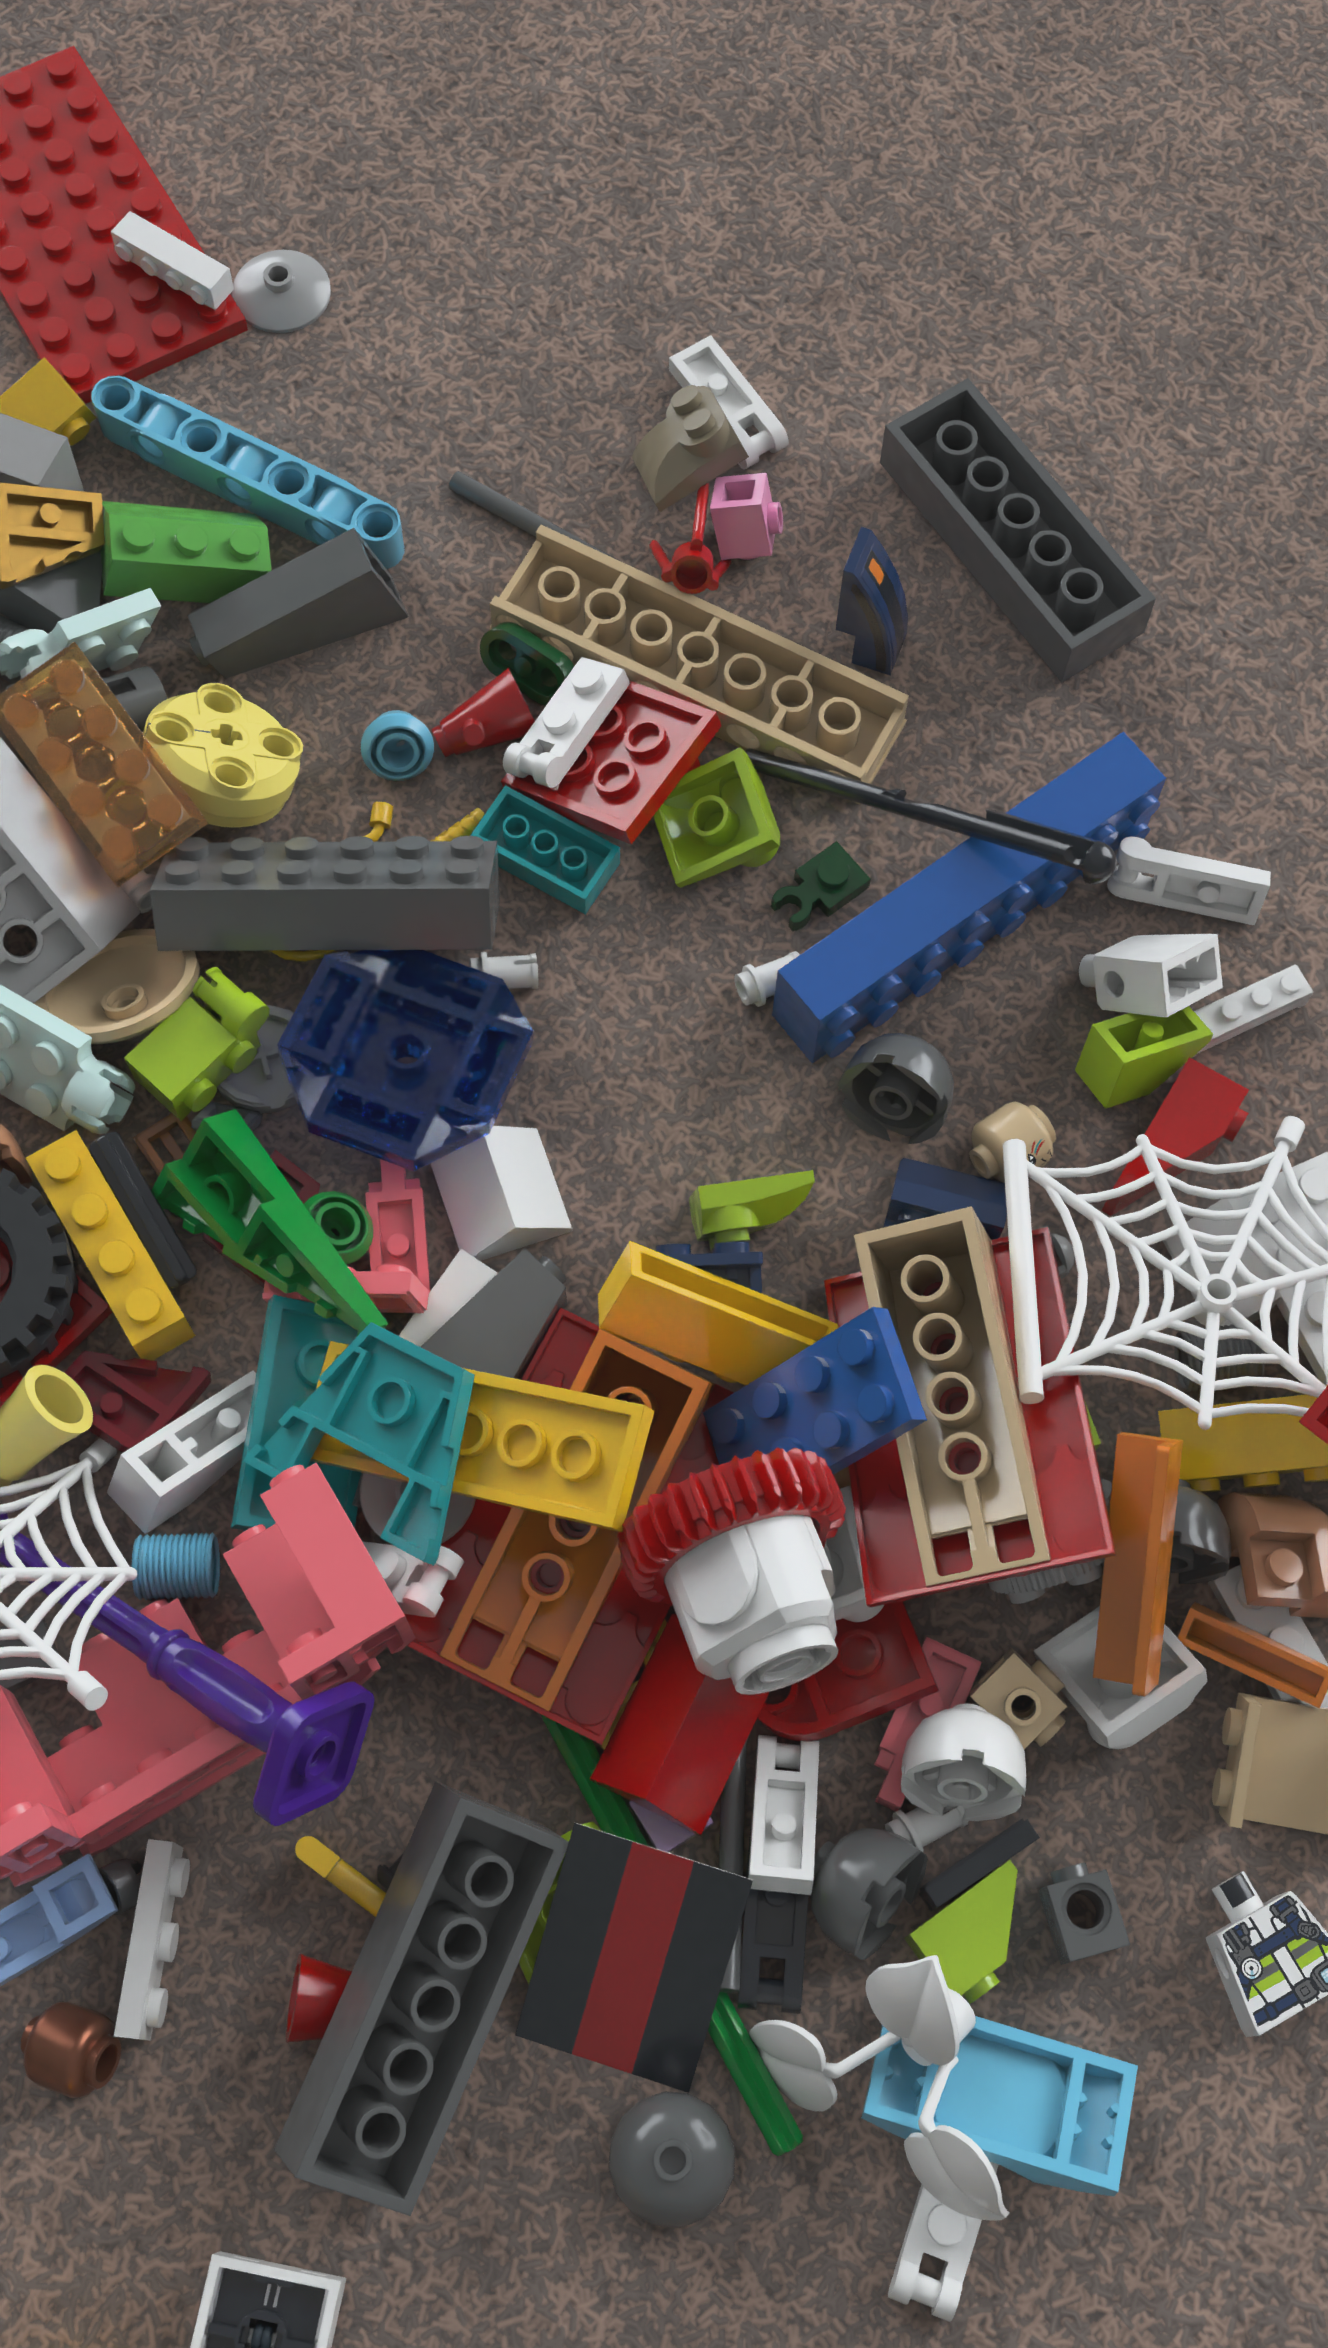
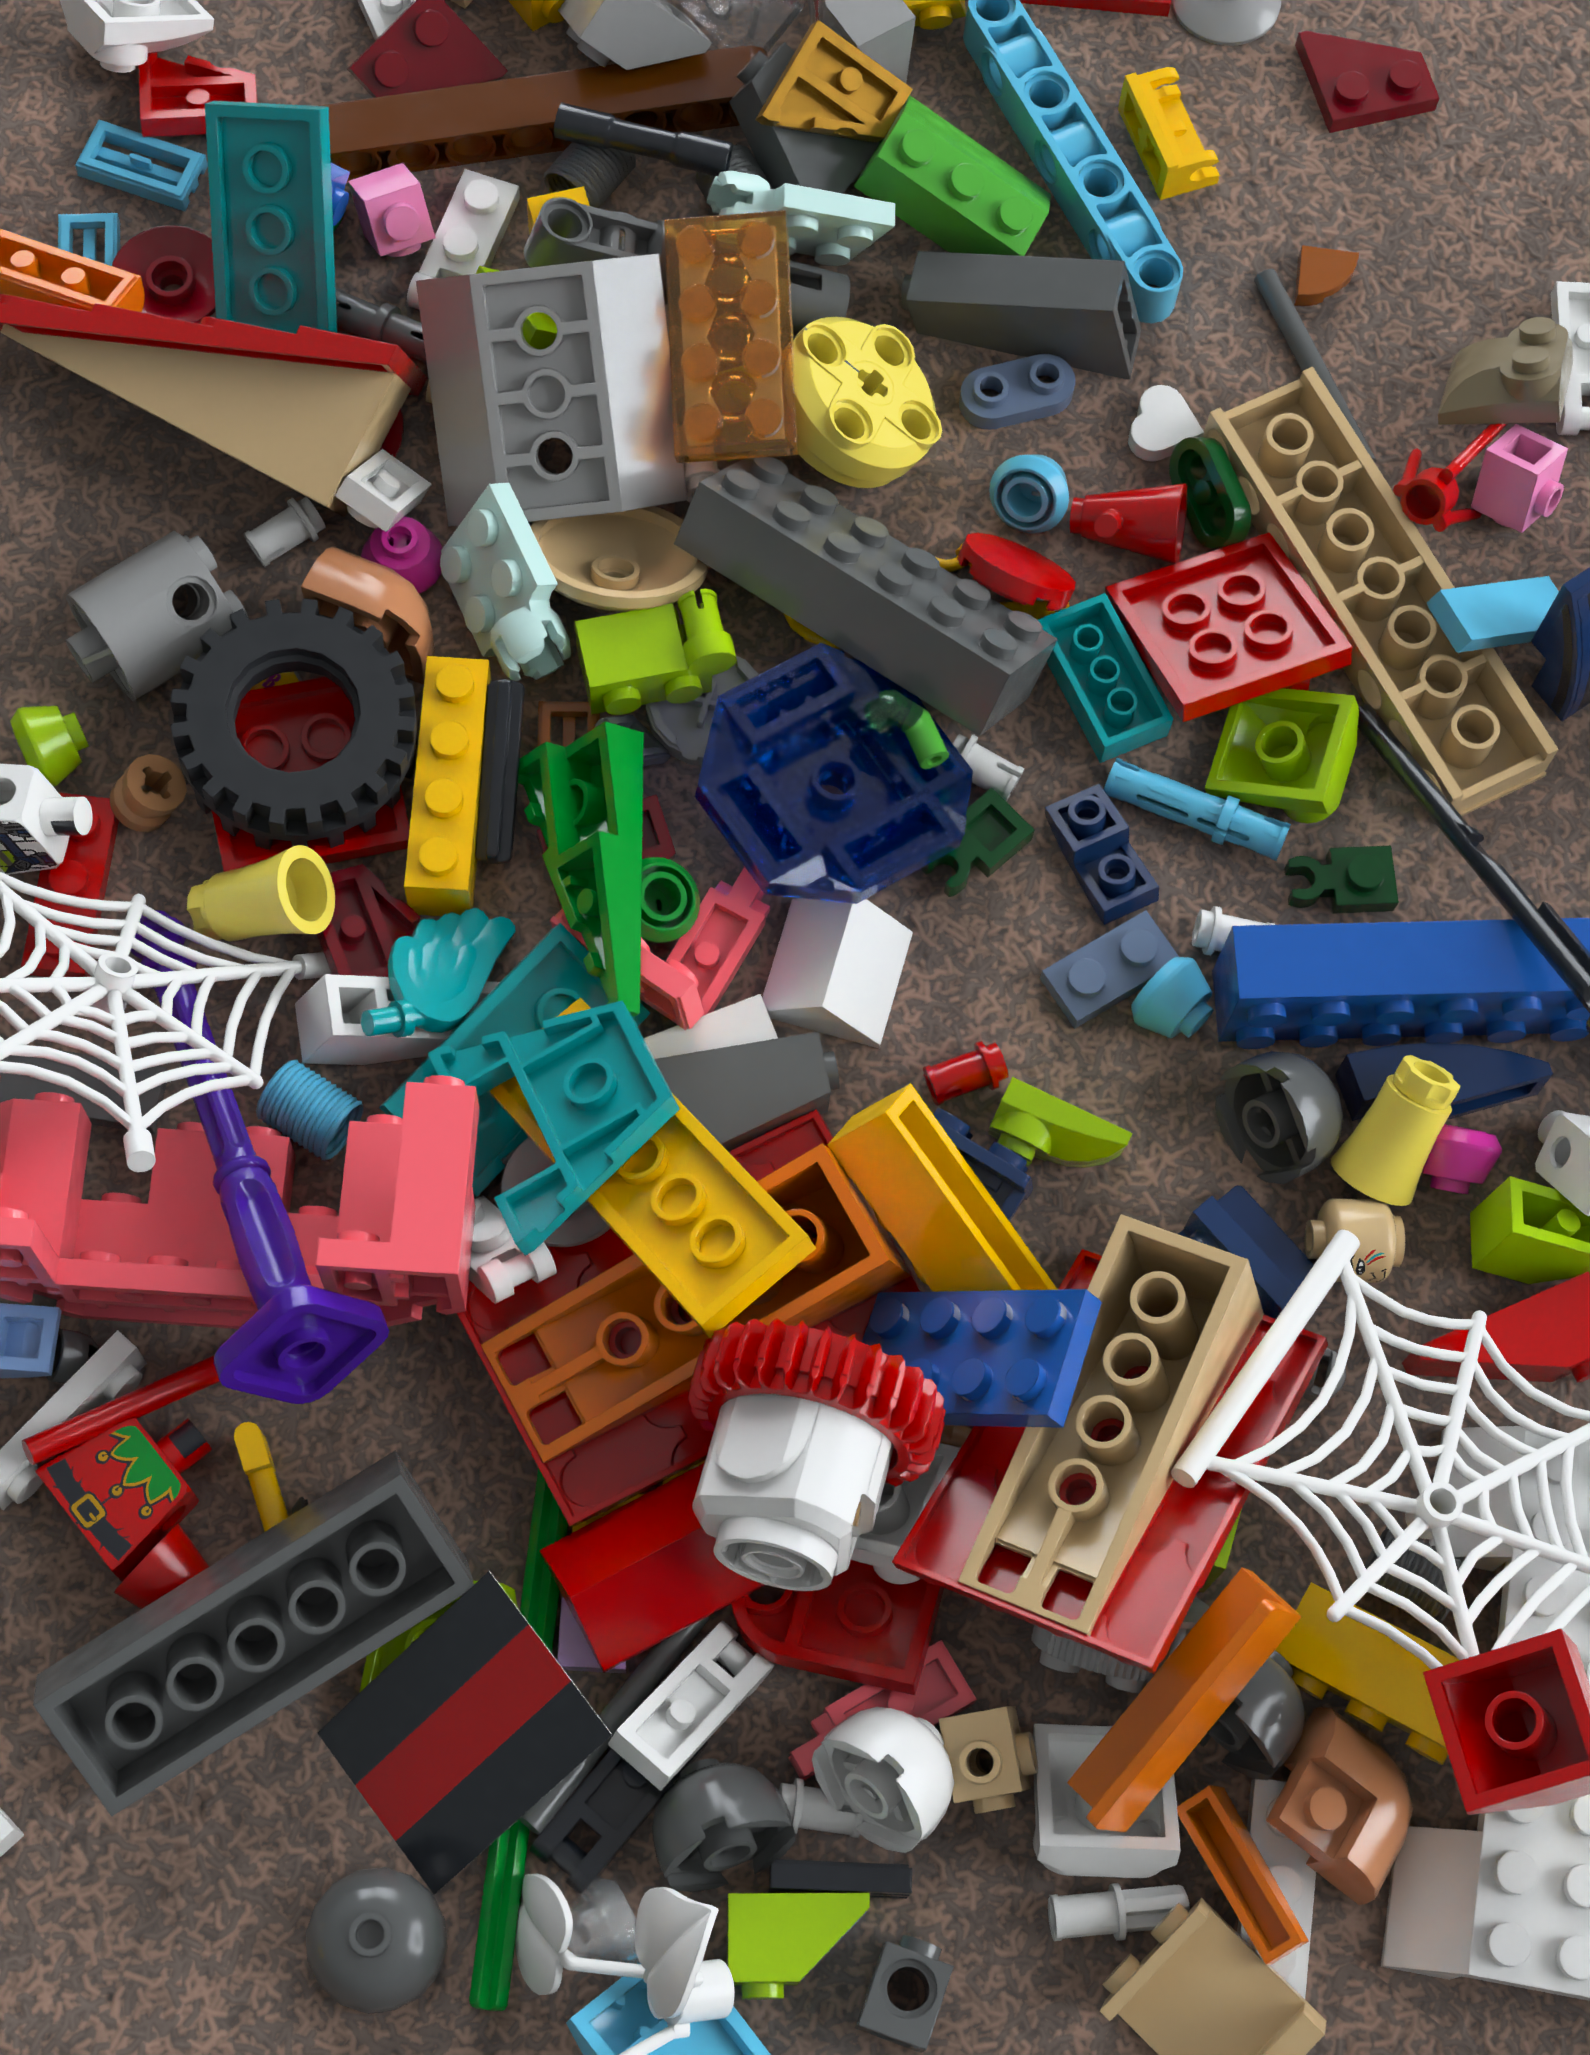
camera: 30 degrees right, 0 degrees up
white plate [503,657,630,788] -> none
none -> red bar [22,1355,220,1465]
none -> torso [35,1417,212,1582]
none -> teal animal [361,908,516,1038]
none -> clear cone [568,1877,640,1964]
none -> arm [864,690,949,769]
none -> dark green plate [922,787,1035,897]
none -> red pin [923,1041,1009,1106]
none -> red tile [957,532,1076,611]
none -> sand blue plate [959,354,1075,430]
none -> sand blue plate [1040,910,1179,1029]
none -> dark blue slope [1045,784,1159,925]
none -> white axle [1048,1883,1190,1941]
none -> medium azure pin [1104,758,1291,861]
none -> yellow hinge [1118,67,1220,200]
none -> white tile [1128,385,1204,462]
none -> medium azure cone [1131,957,1214,1038]
none -> dark orange tile [1294,245,1359,306]
none -> dark red wing [1295,31,1440,133]
none -> light yellow plant [1331,1055,1460,1206]
none -> dark blue slope [1335,1043,1553,1121]
none -> dark pink cone [1422,1124,1502,1194]
none -> medium azure tile [1427,576,1559,653]

